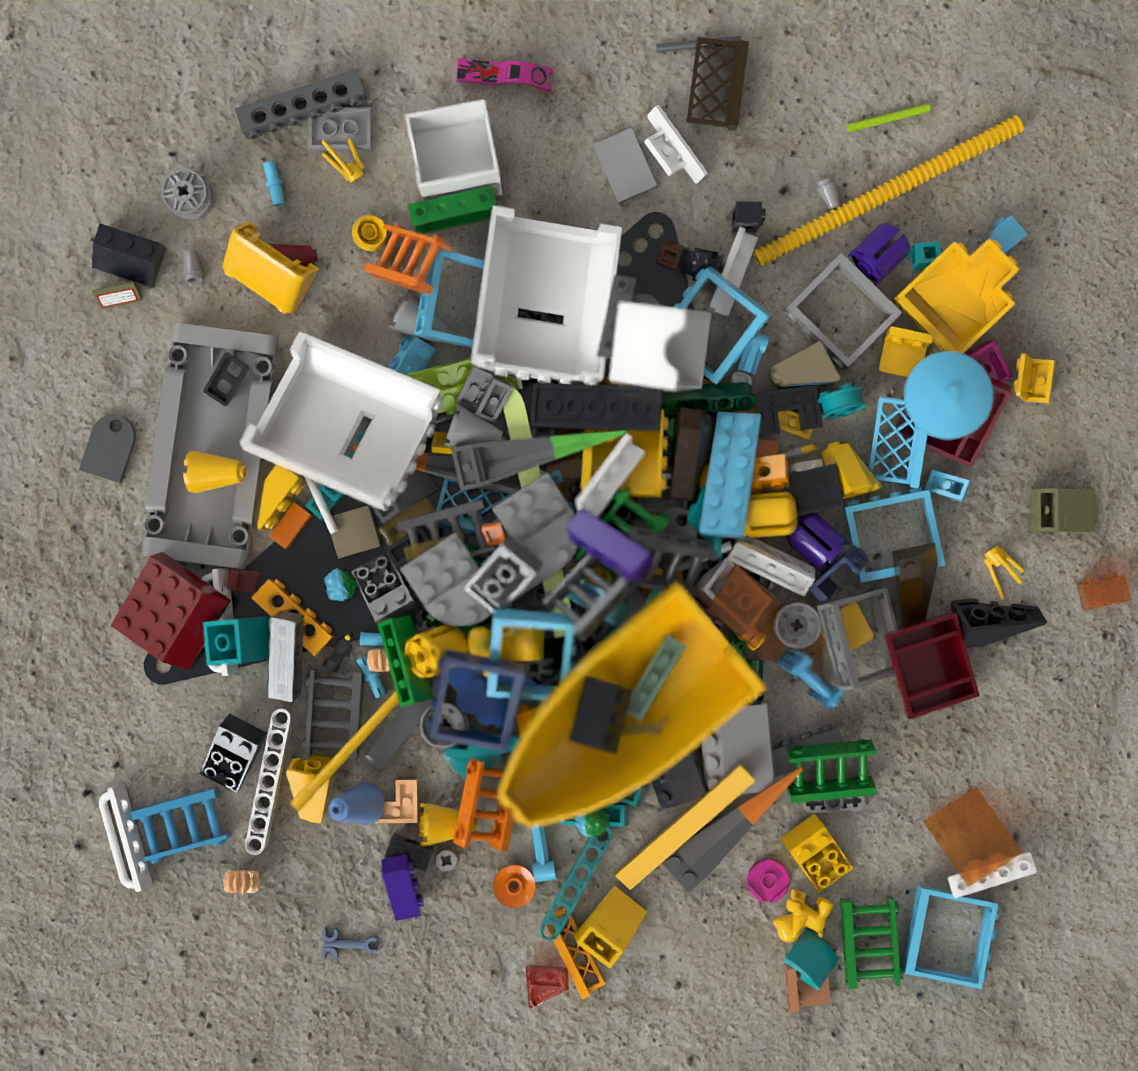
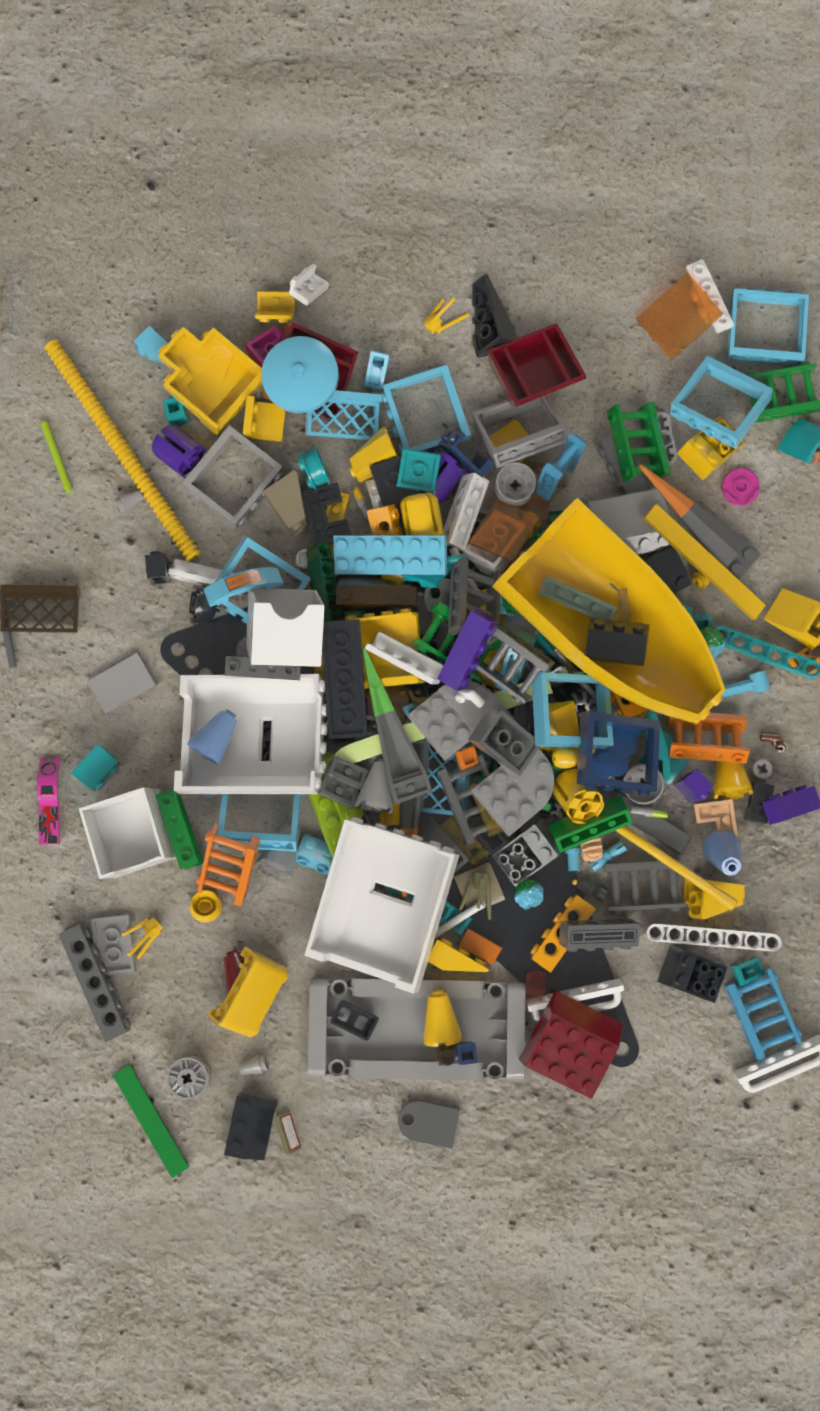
camera: 100 degrees left, 5 degrees down
teal slope [203,616,270,666] -> none
light nougat gear [223,870,261,894] -> none
medium azure pin [263,161,286,206] -> none
orange dish [493,865,536,908] -> none
white bracket [644,105,708,184] -> none
reddish brown slope [656,239,684,270] -> none
medium azure piece [737,333,769,376] -> none
orange tile [756,439,779,458] -> none
yellow animal [773,889,834,943] -> none
dark brown wedge [892,543,938,627] -> none
olive slope [1029,488,1095,532] -> none
clear orange brick [1077,572,1131,610] -> none
none -> teal slope [71,744,121,791]
none -> green tile [112,1065,189,1178]
none -> medium blue cone [187,709,237,765]
none -> medium azure slope [204,567,284,607]
none -> white bracket [289,264,329,306]
none -> teal tile [396,448,441,493]
none -> dark blue hips [436,1041,478,1066]
none -> white arm [455,689,486,708]
none -> olive plant [459,873,492,920]
none -> light grey piece [630,805,668,818]
none -> medium azure window [670,356,773,449]
none -> dark purple brick [674,768,713,802]
none -> yellow plate [692,572,710,590]
none -> teal slope [729,957,765,986]
none -> reddish brown arm [760,732,786,753]

